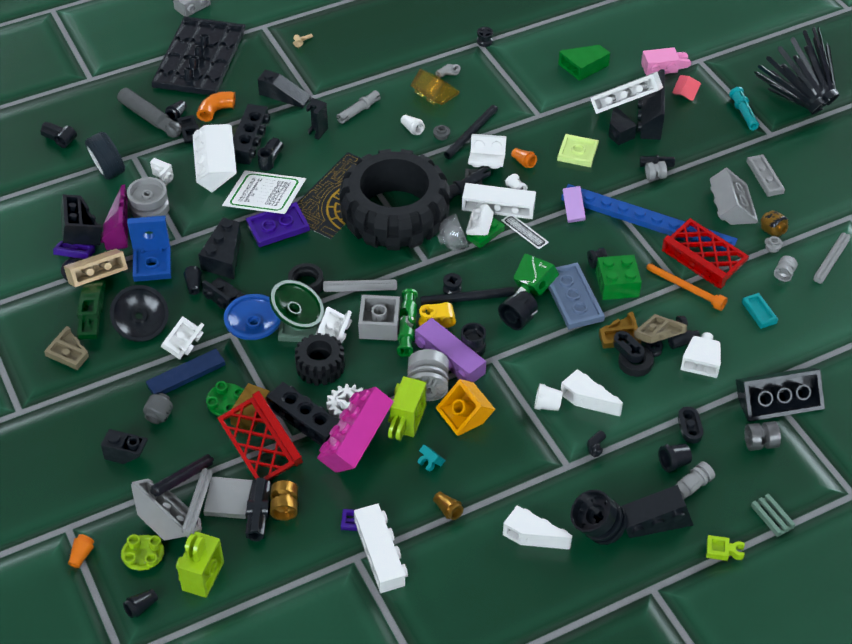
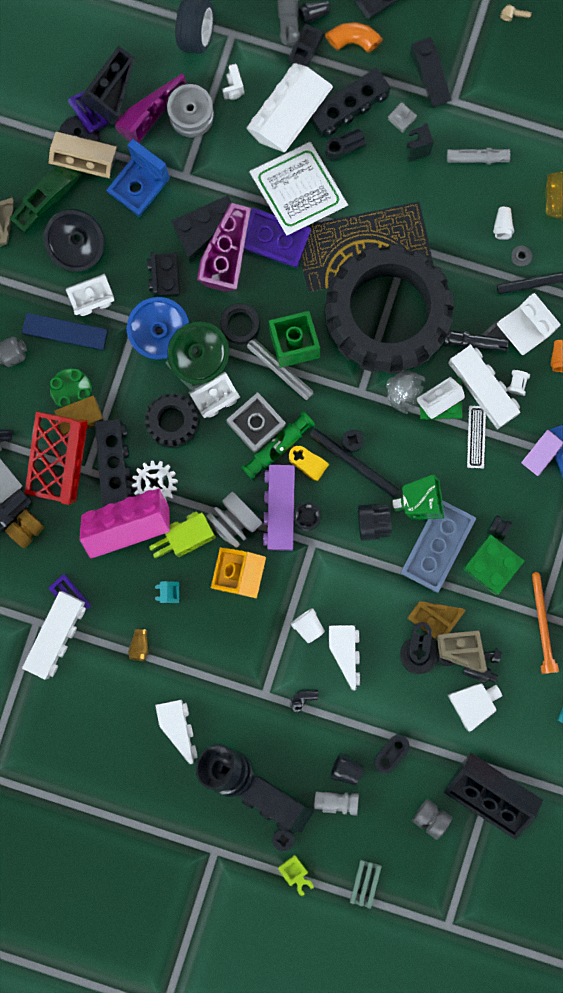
camera: 50 degrees right, 35 degrees up
black cone [183,266,202,295] -> none
none -> magenta wedge [197,203,251,292]
none -> green brick [269,311,320,368]
none -> black wheel [273,829,294,851]
none -> light grey tile [388,102,417,133]

